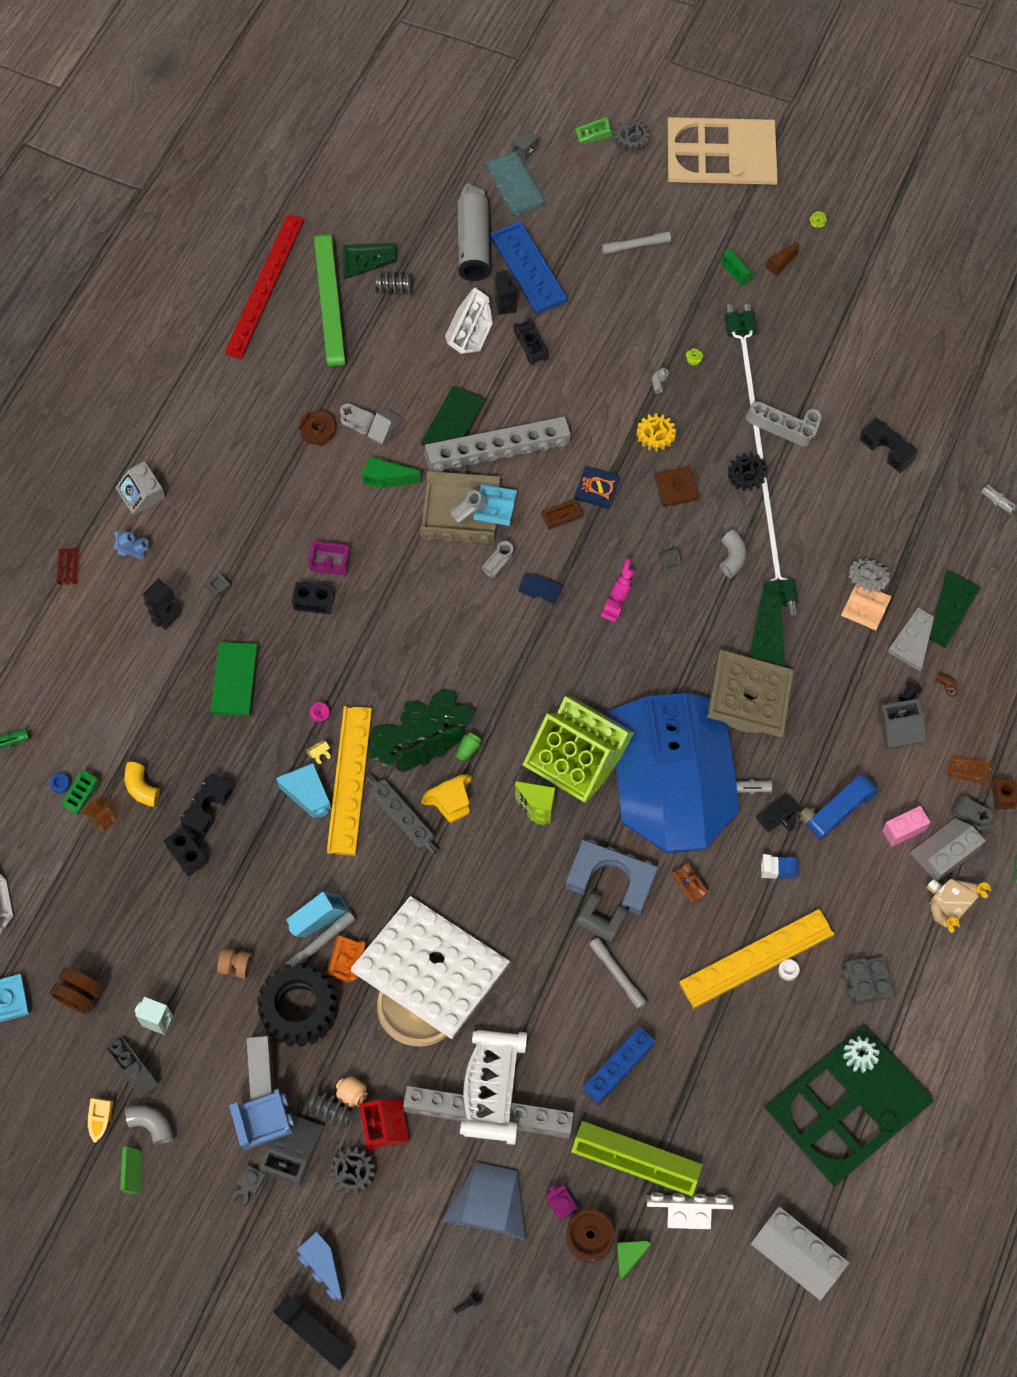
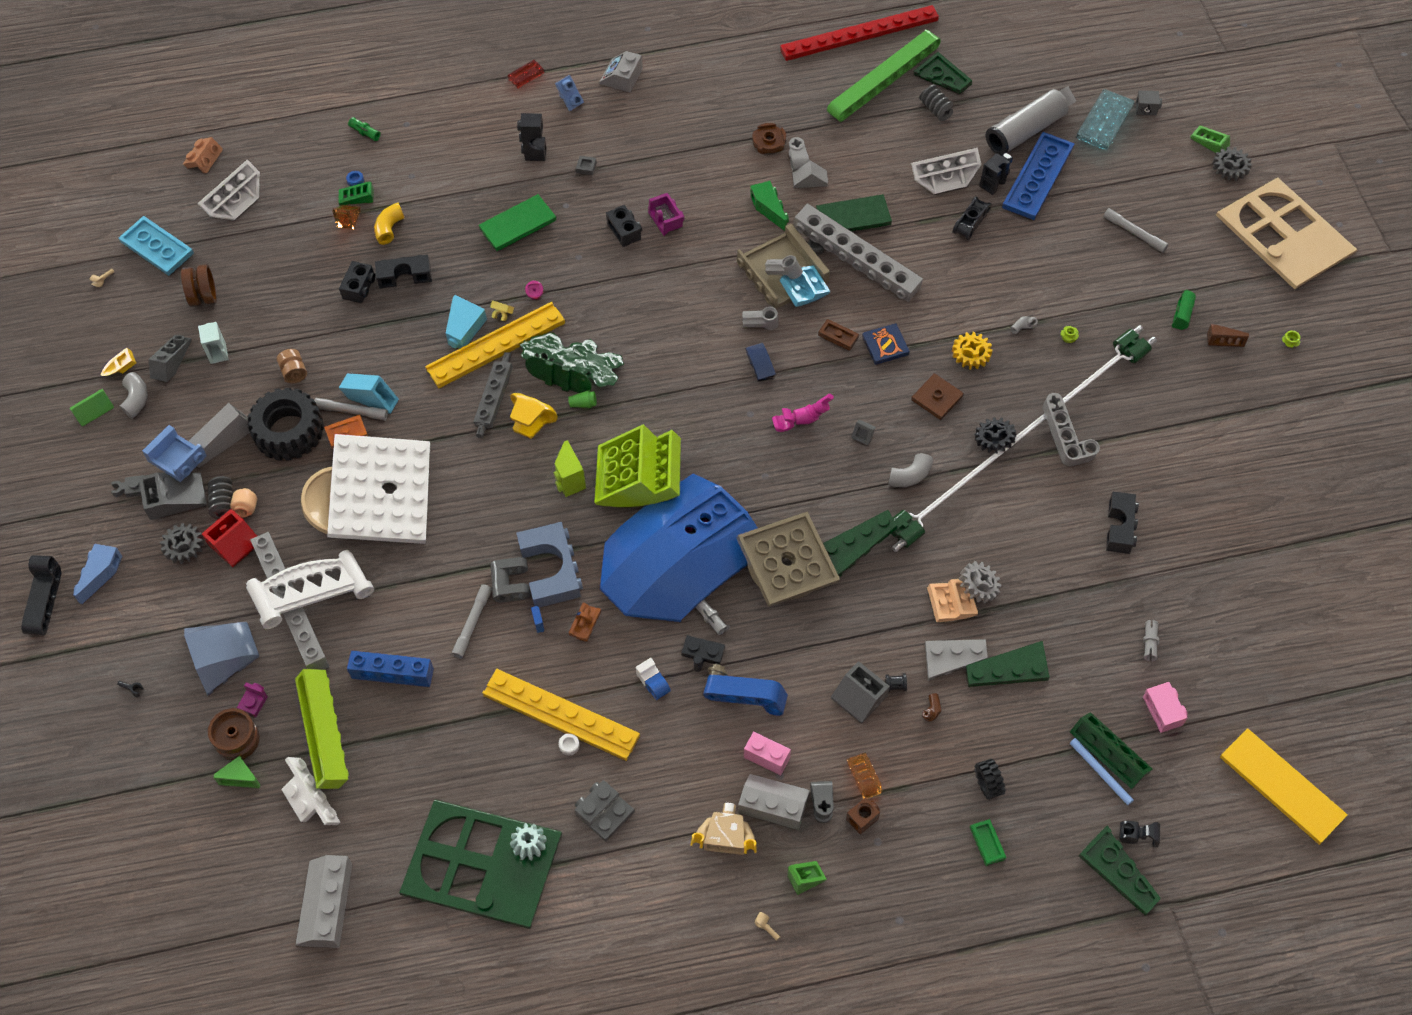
camera: 55 degrees right, 5 degrees down
none -> blue tile [531,606,544,633]

